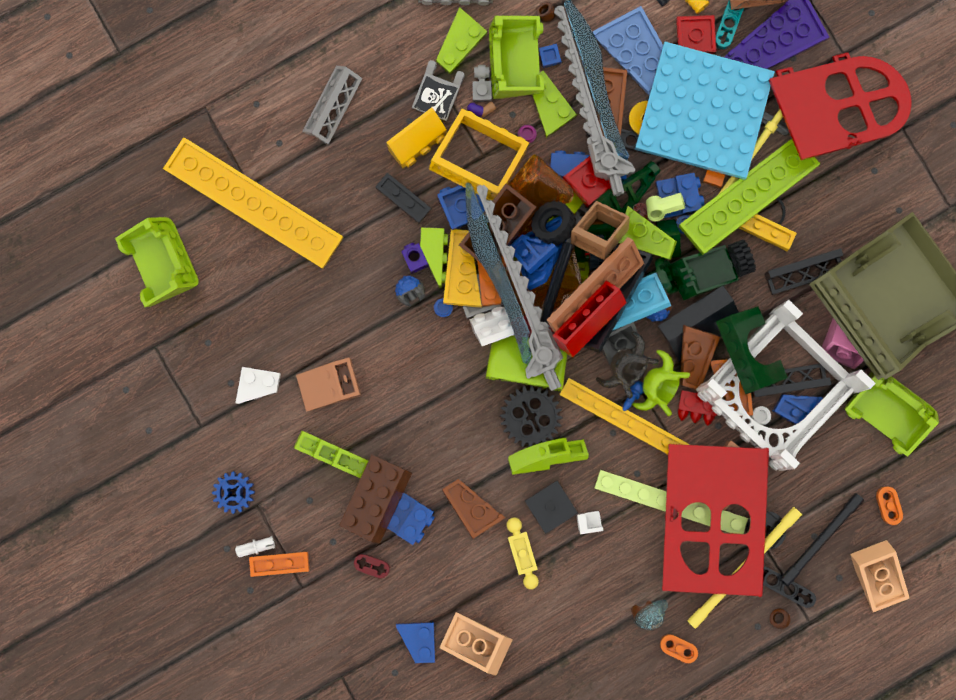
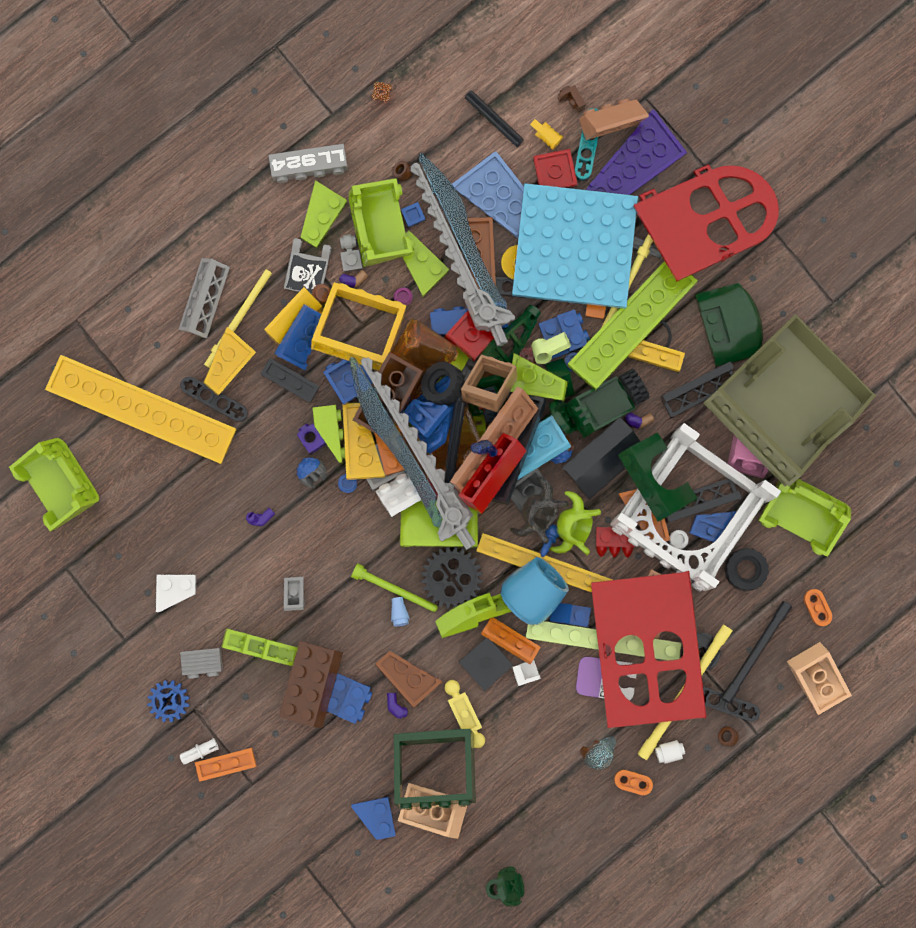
camera: 15 degrees left, 0 degrees up
nougat slope [296,358,362,412] -> none
dark red beam [354,554,390,578] -> none
dark orange wing [680,325,720,389] -> none
none -> black beam [180,377,248,422]
none -> light grey brick [180,648,223,679]
none -> yellow wing [203,327,256,395]
none -> light yellow bar [204,270,272,368]
none -> dark purple arm [246,508,275,526]
none -> blue wing [274,304,322,371]
none -> light grey slope [284,577,305,611]
none -> dark orange plate [312,284,331,303]
none -> lime piece [351,563,438,612]
none -> dark purple arm [387,693,408,719]
none -> light blue cone [391,597,410,627]
none -> dark green window [394,729,476,810]
none -> clear blue arm [471,440,498,457]
none -> orange plate [481,617,541,664]
none -> dark azure piece [501,557,569,625]
none -> blue slope [549,603,591,627]
none -> medium lavender piece [576,657,636,701]
none -> arm [625,413,655,429]
none -> white brick [655,740,685,764]
none -> dark green slope [695,283,763,367]
none -> black tyre [724,548,769,591]

